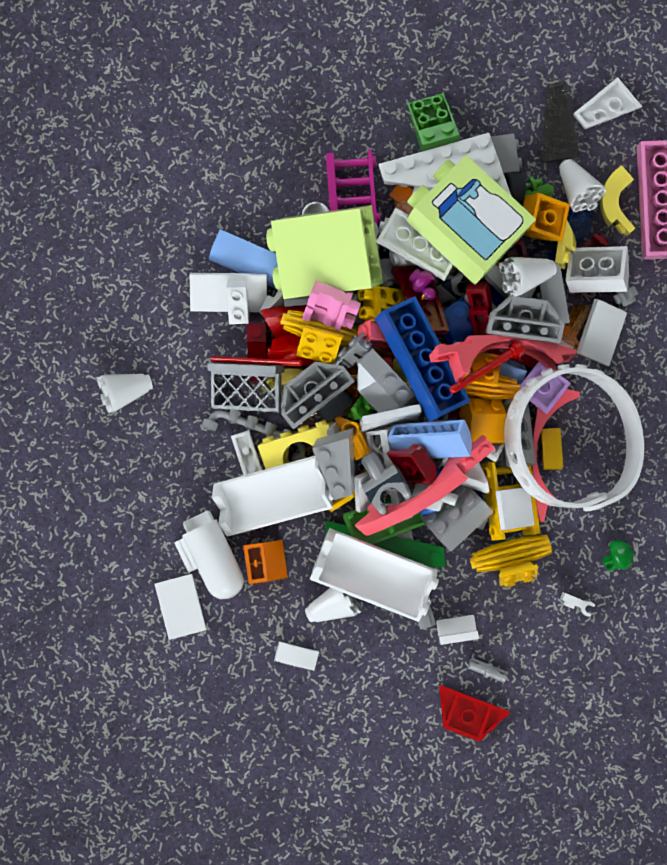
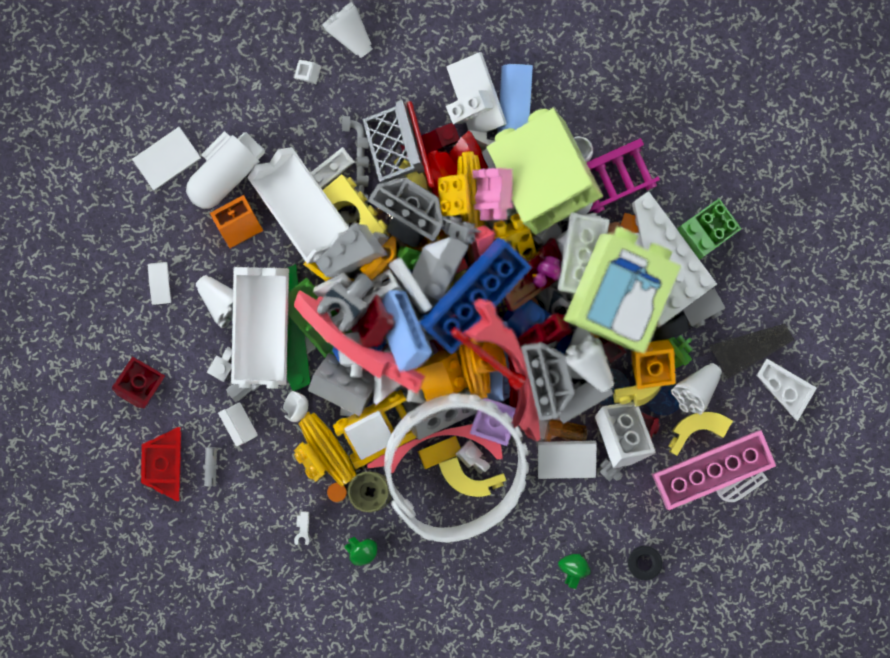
camera: 65 degrees right, 0 degrees up
none -> dark red slope [112,356,165,409]
none -> white plate [207,347,232,382]
none -> white hair [283,391,309,422]
none -> white slope [294,60,321,84]
none -> orange tile [327,483,347,502]
none -> olive wheel [348,472,392,512]
none -> light yellow arch [439,457,506,497]
none -> white plate [456,440,490,474]

